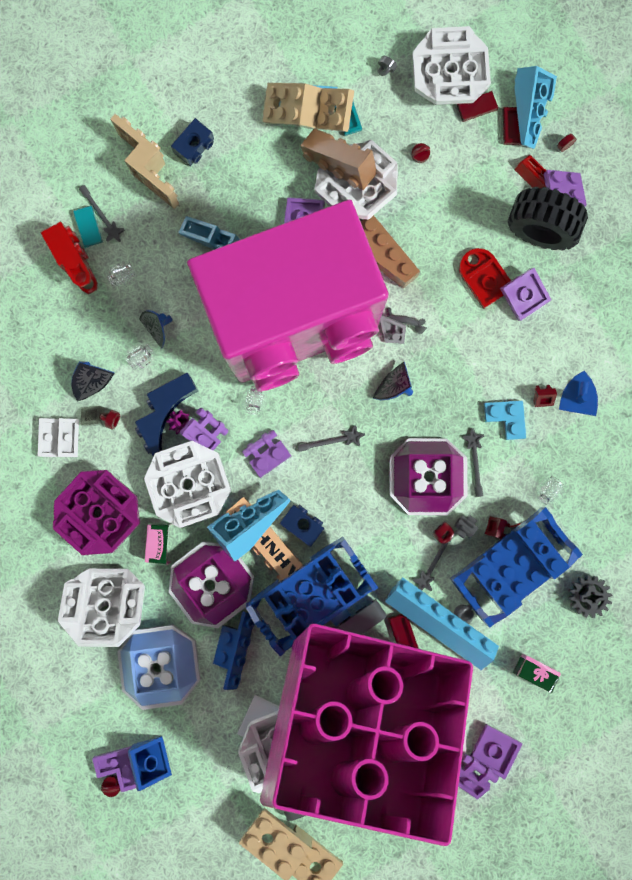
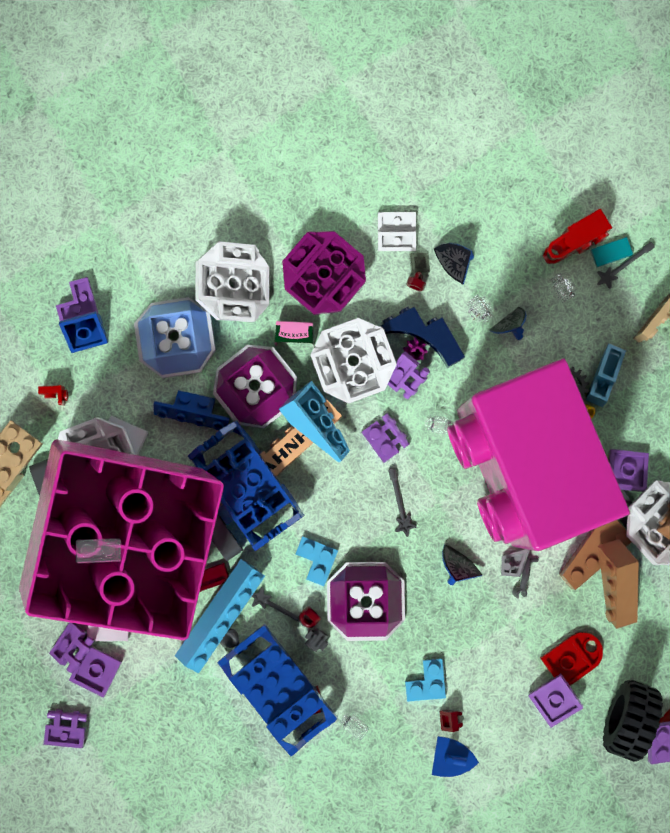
camera: 90 degrees right, 0 degrees up
dark red tile [101,775,120,797] -> none
dark blue brick [279,504,325,547] -> none
dark grey piece [462,428,484,497] -> none
dark red tile [484,516,510,539] -> none
dark green piece [513,653,561,693] -> none
dark grey gear [568,575,613,618] -> none
none -> red bracket [38,385,69,406]
none -> medium lavender plate [43,709,88,748]
none -> clear plate [76,539,121,563]
none -> medium azure plate [296,536,338,586]
none -> medium nougat wedge [598,539,639,629]

